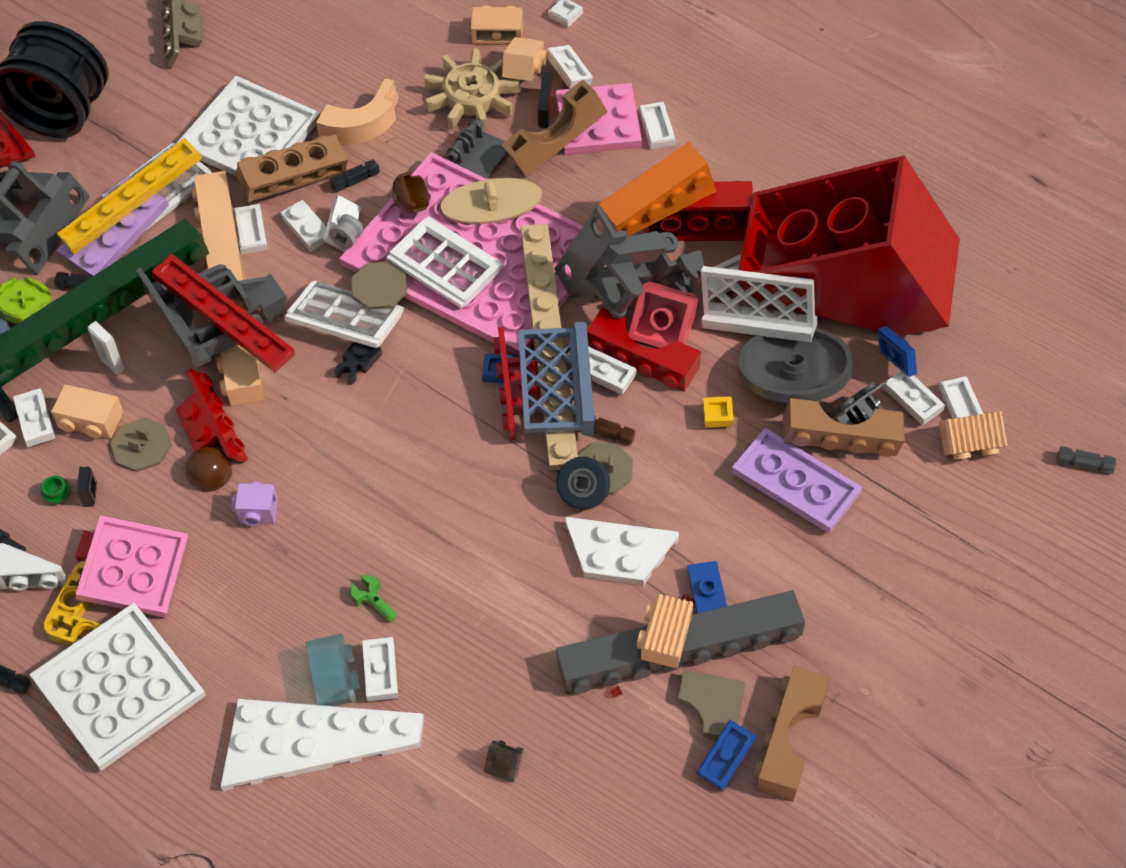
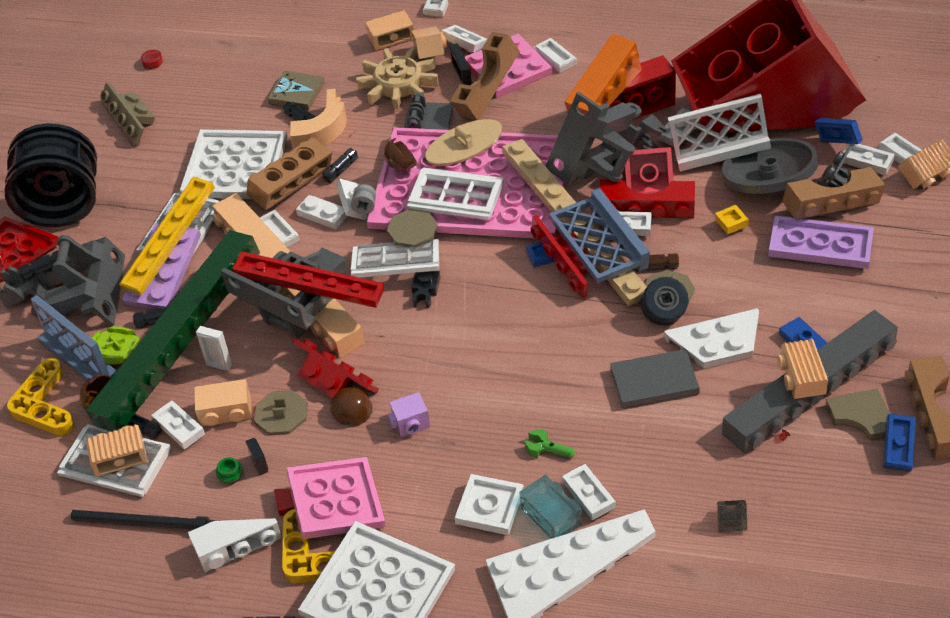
camera: 20 degrees left, 10 degrees down
none -> dark tan tile [268,71,325,110]
none -> black axle [283,102,317,121]
none -> white plate [455,474,524,535]
none -> dark grey tile [610,349,700,408]

